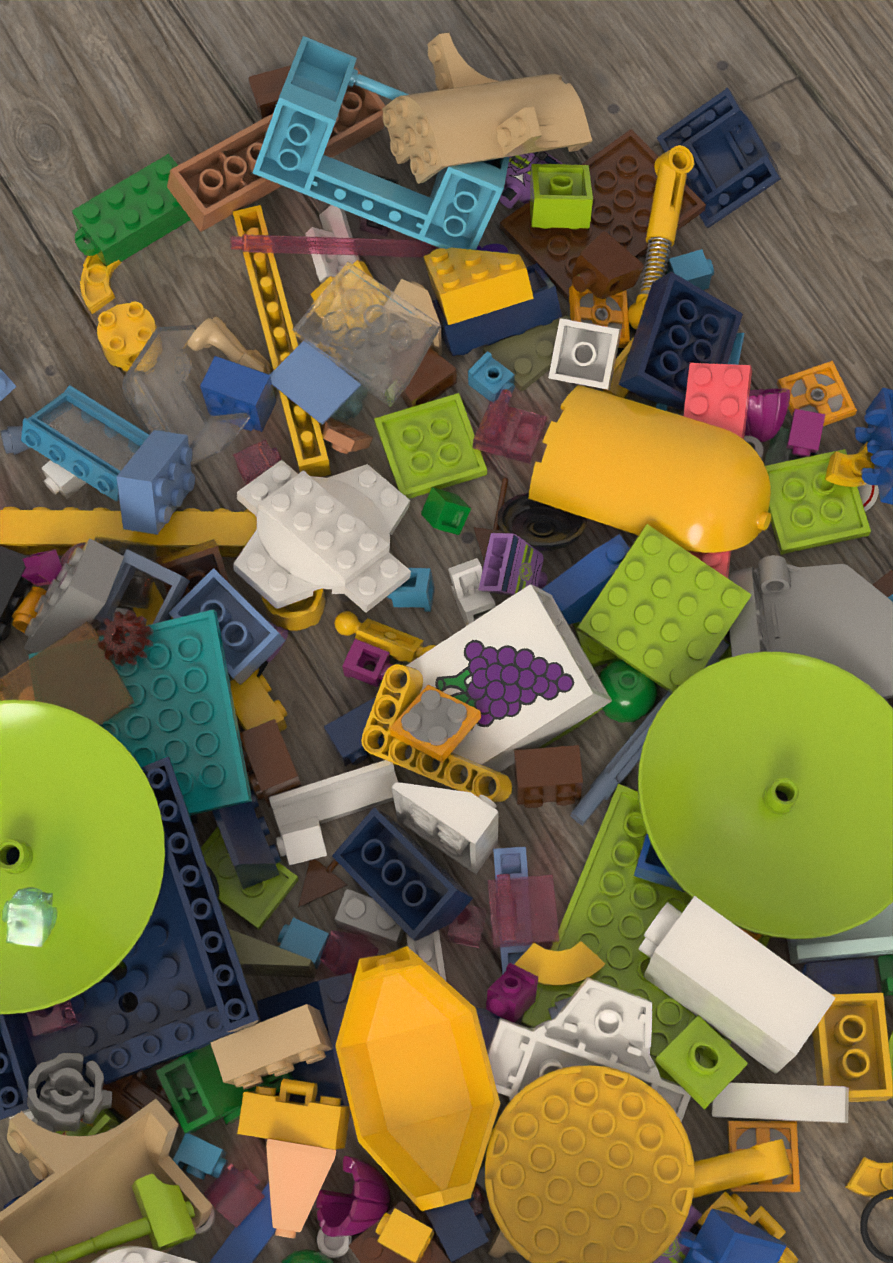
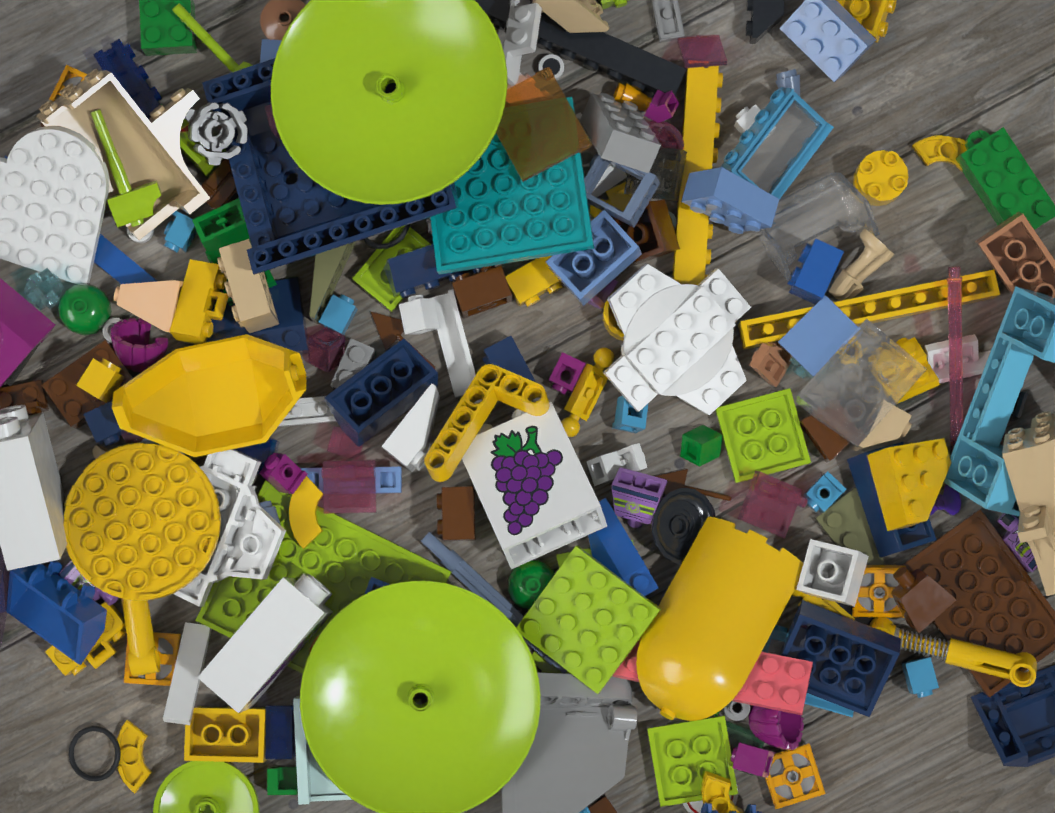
camera: 90 degrees right, 15 degrees up
clear light blue brick [2,887,57,947] -> none
clear red gear [97,610,154,666] -> none
clear pink brick [203,1163,265,1228] -> none
clear pink brick [233,439,282,485] -> none
piece [389,684,481,763] -> none
lime slope [530,164,593,229] -> none
lime piece [655,1015,748,1110] -> none

